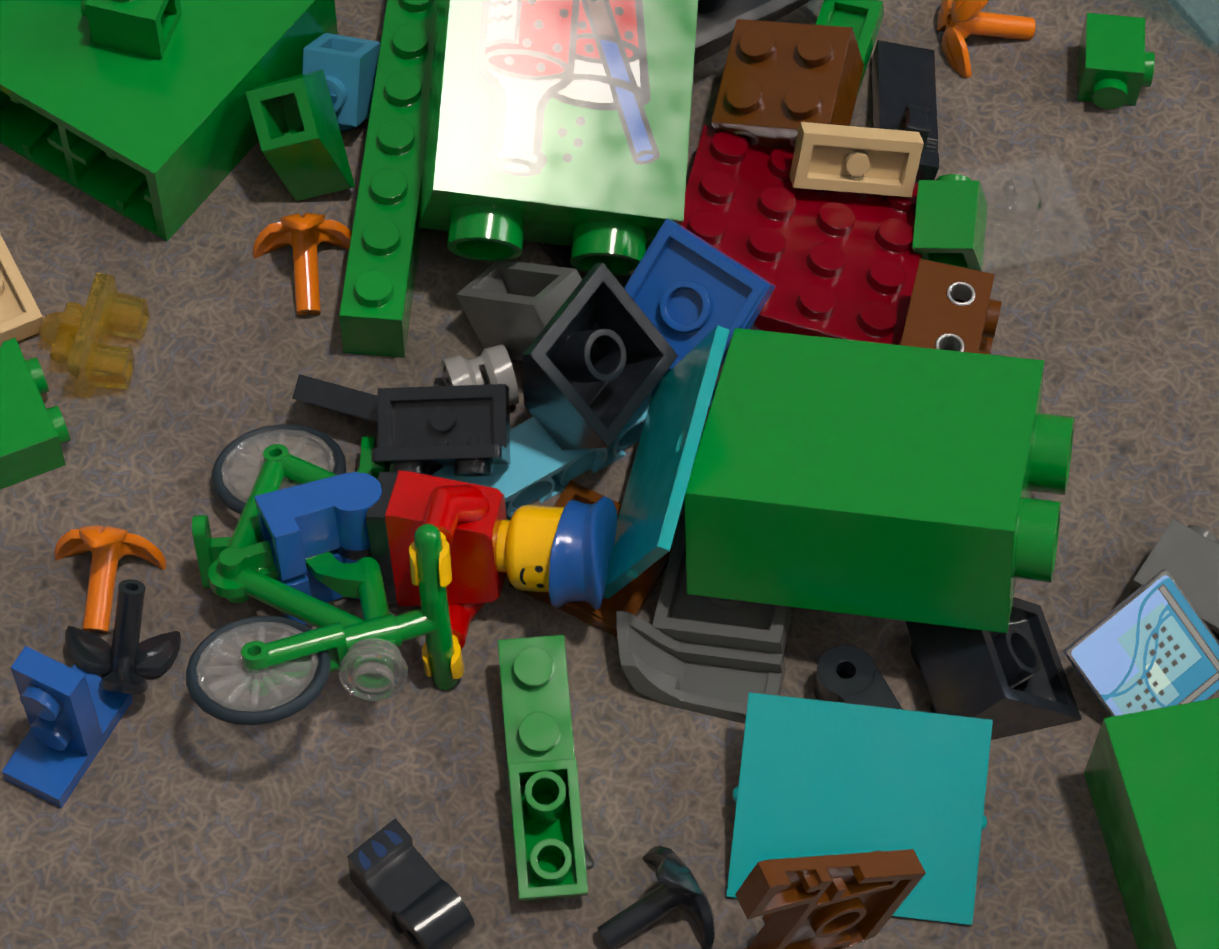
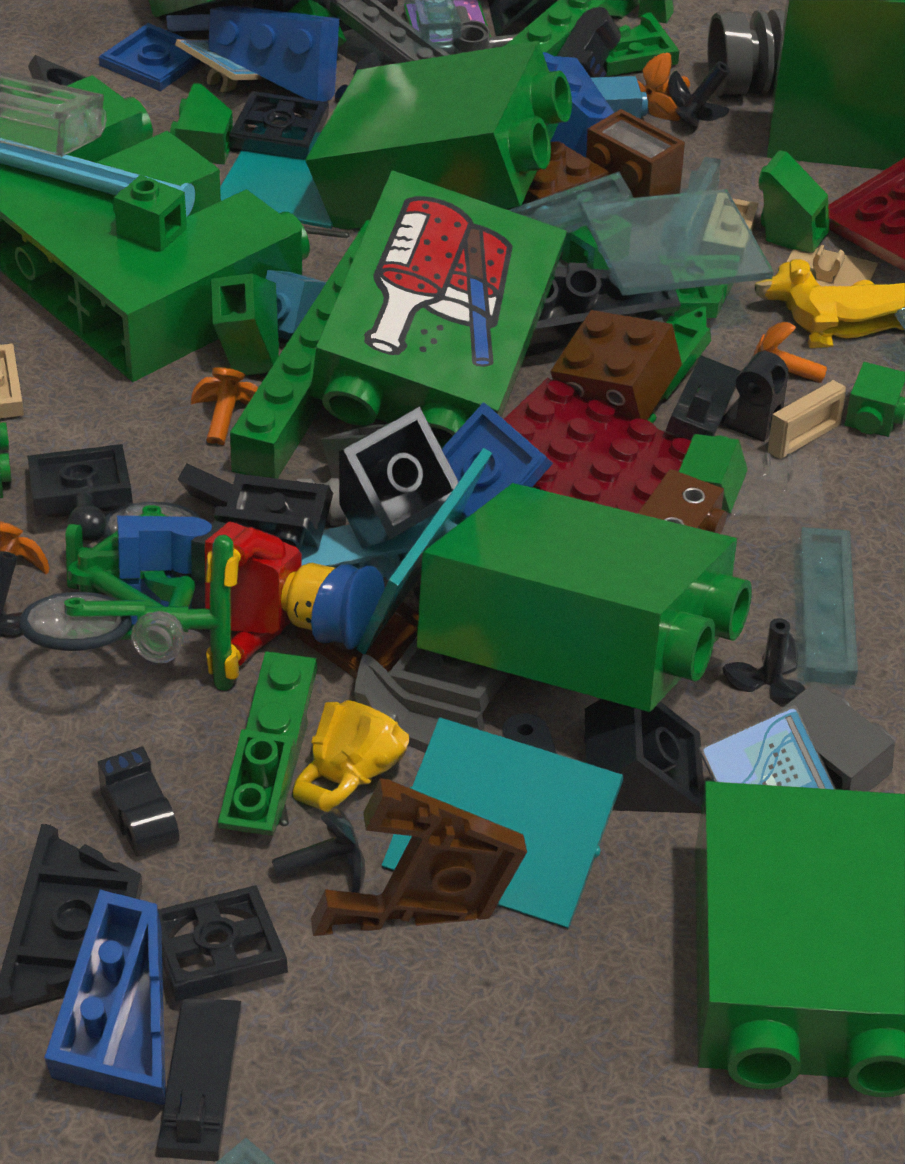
camera: 15 degrees right, 15 degrees down
clear yellow hips [39,273,150,398] -> none
tan plate [789,122,924,197] -> none
none -> black plate [27,444,133,544]
none -> yellow piece [293,700,409,812]
none -> black plant [722,618,806,704]
none -> black leg [723,351,788,442]
none -> tan tile [768,380,846,459]
none -> clear light blue plate [799,527,858,685]

